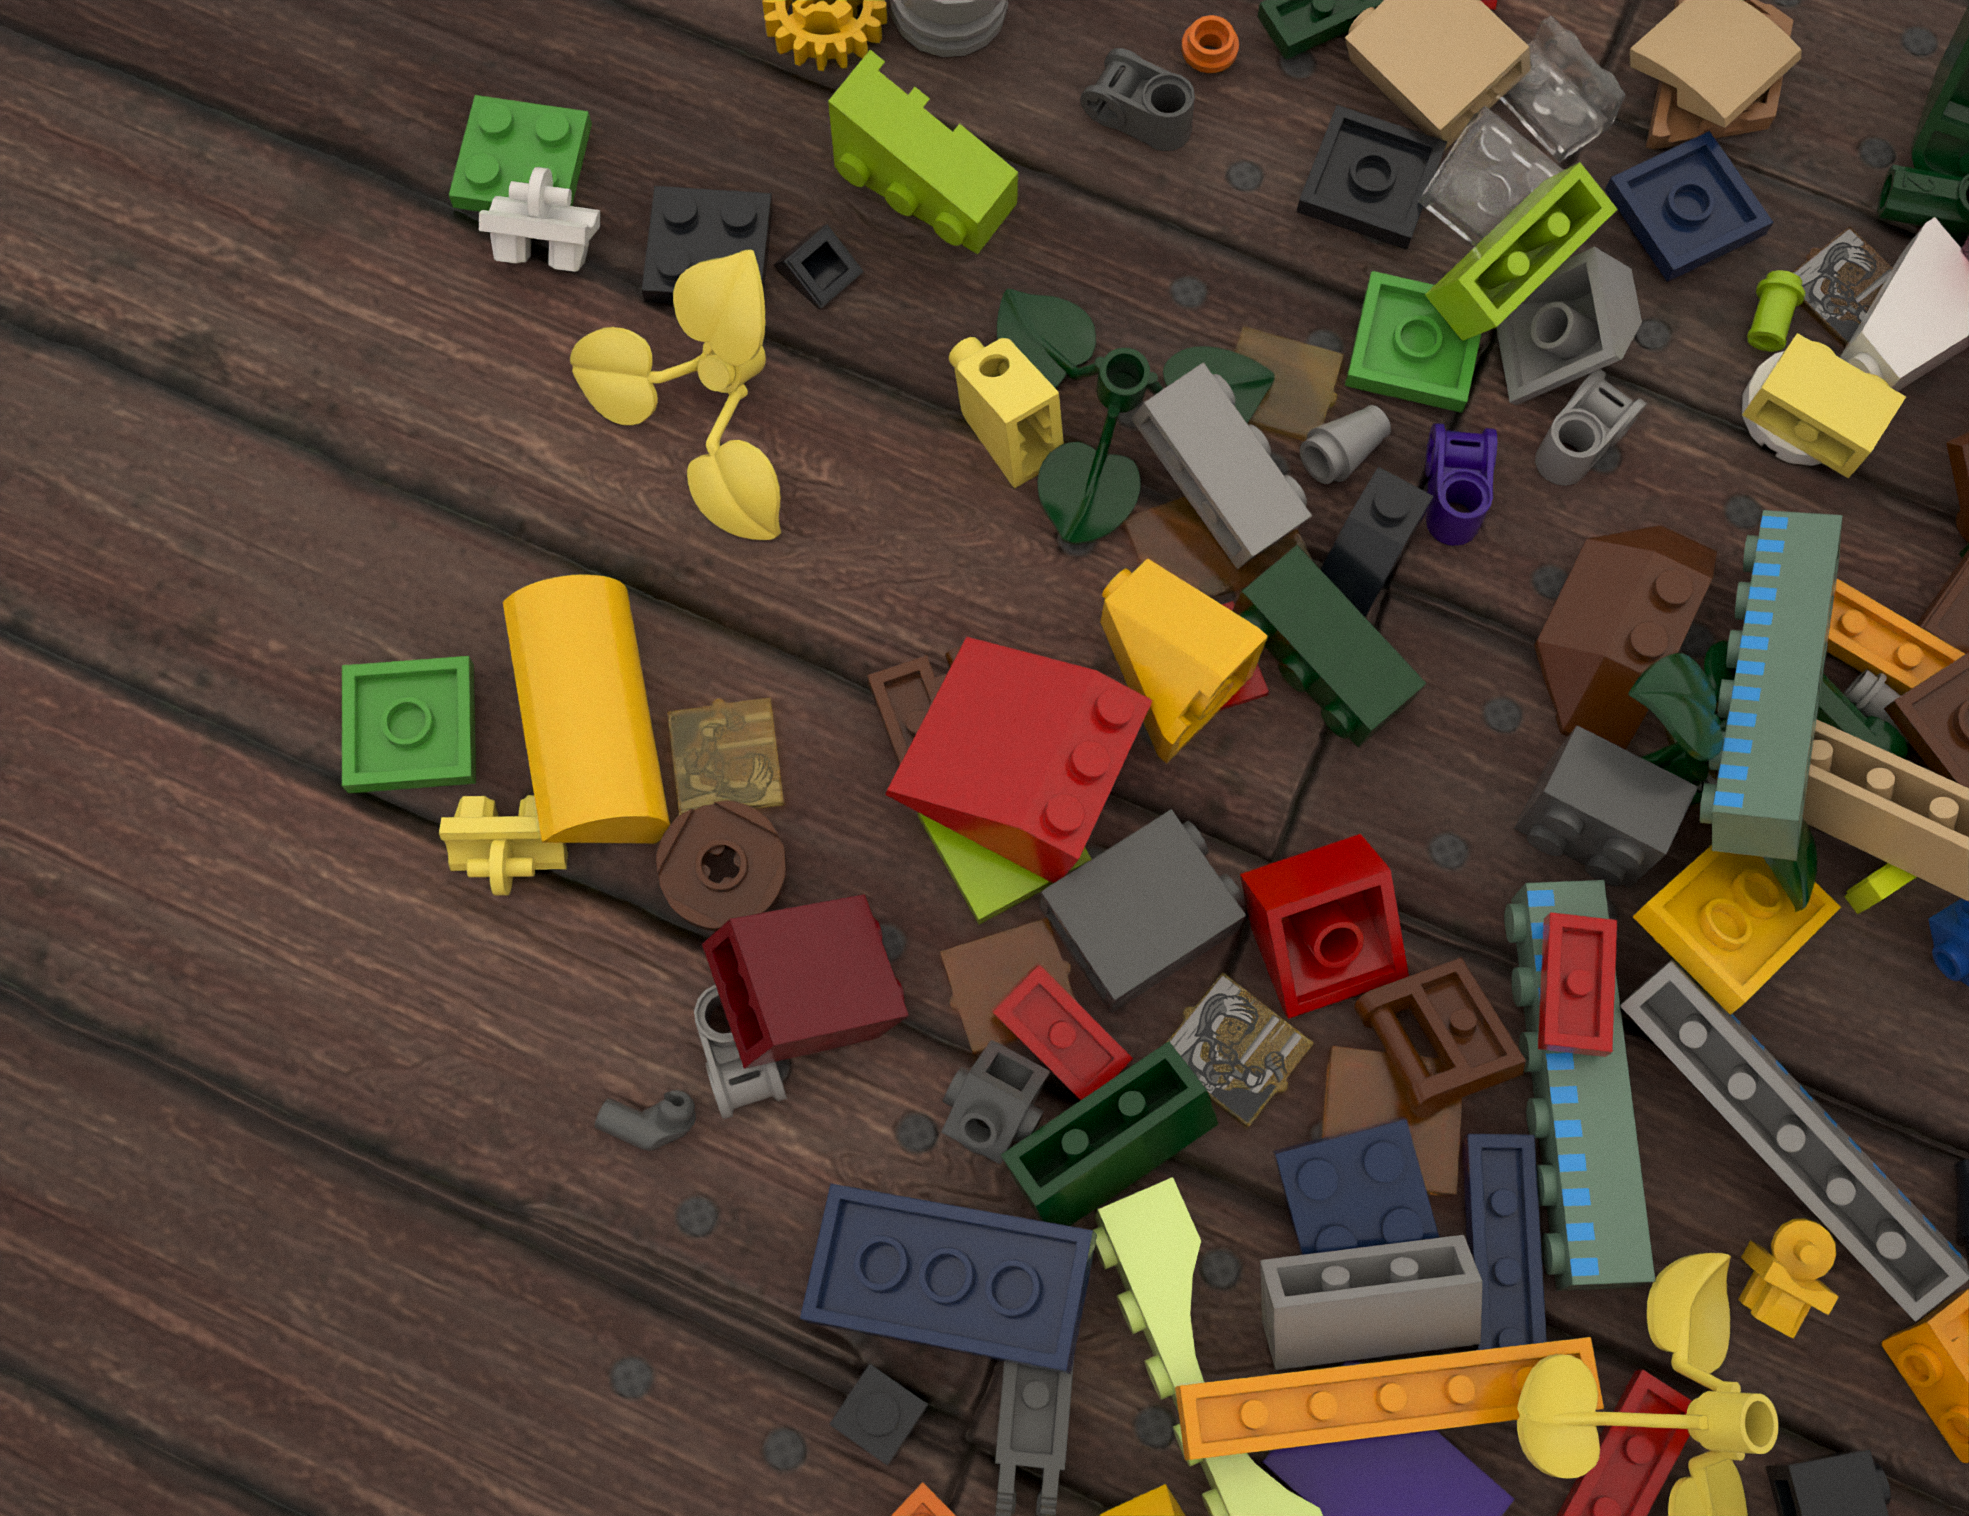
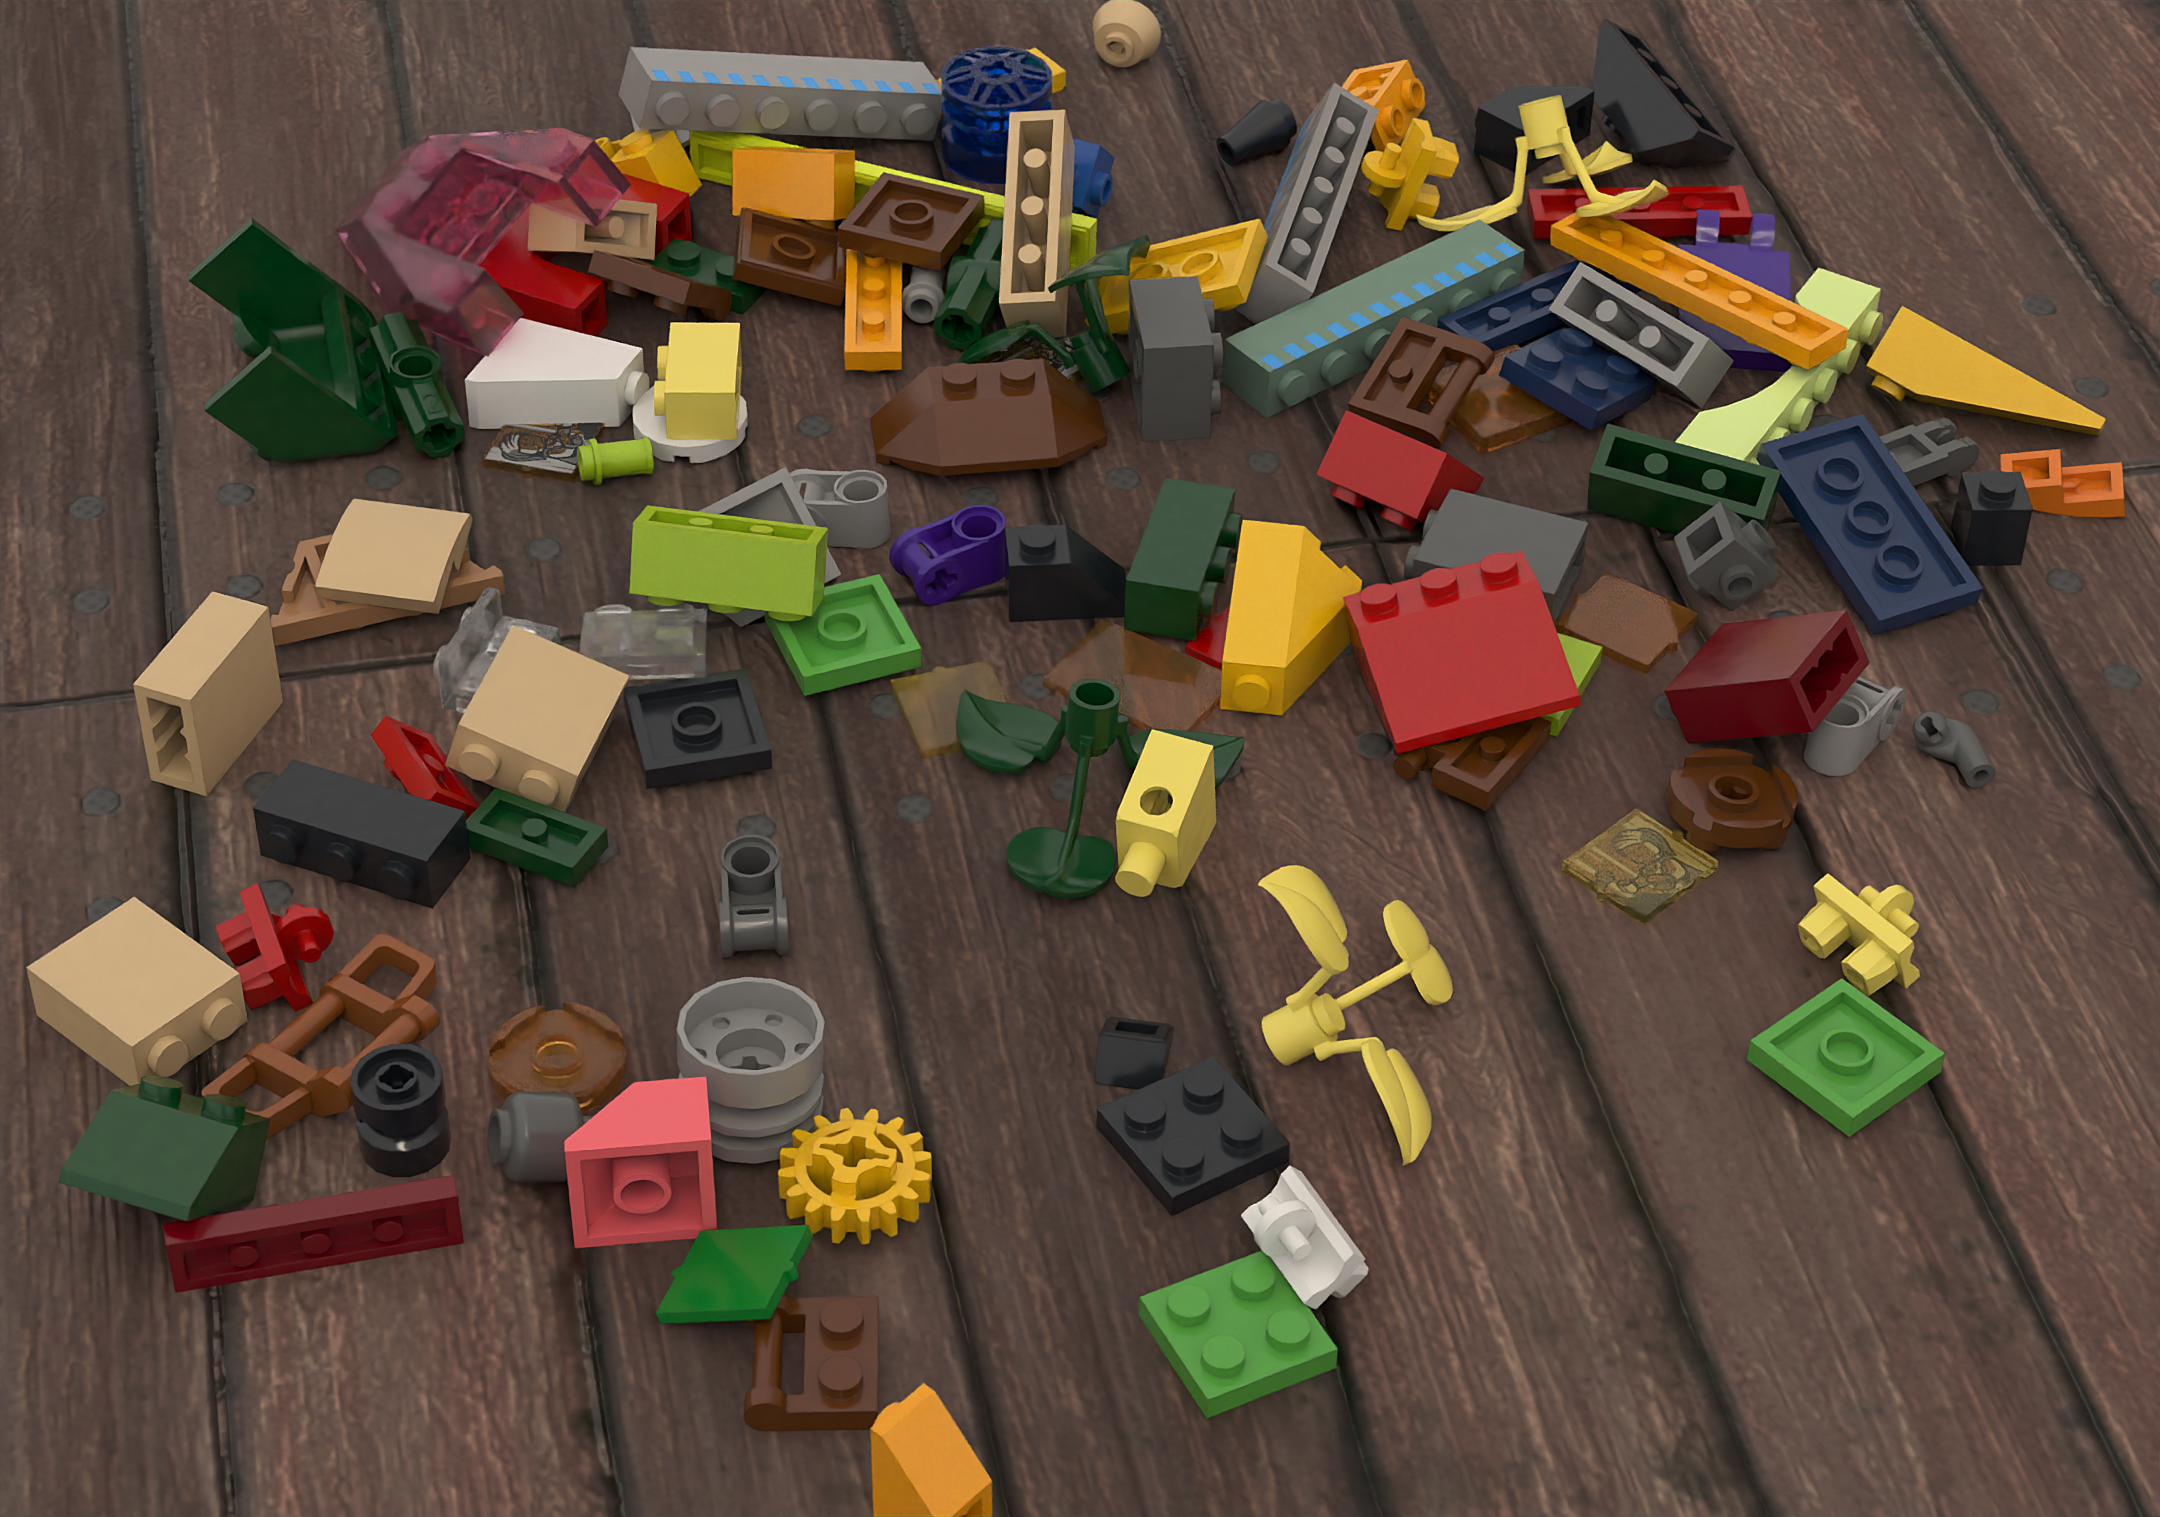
camera: 125 degrees left, 30 degrees down
yellow brick [503,575,670,843] -> none
lime wedge [828,50,1018,254] -> none
red plate [991,964,1133,1101] -> none
light grey brick [1131,362,1312,569] -> none
piece [1167,972,1314,1129] -> none
orange plate [1181,15,1239,73] -> none
light grey cone [1300,405,1391,484] -> none
red plate [1538,912,1617,1057] -> none
dark blue plate [1605,131,1774,282] -> none
sand green brick [1700,510,1843,861] -> none

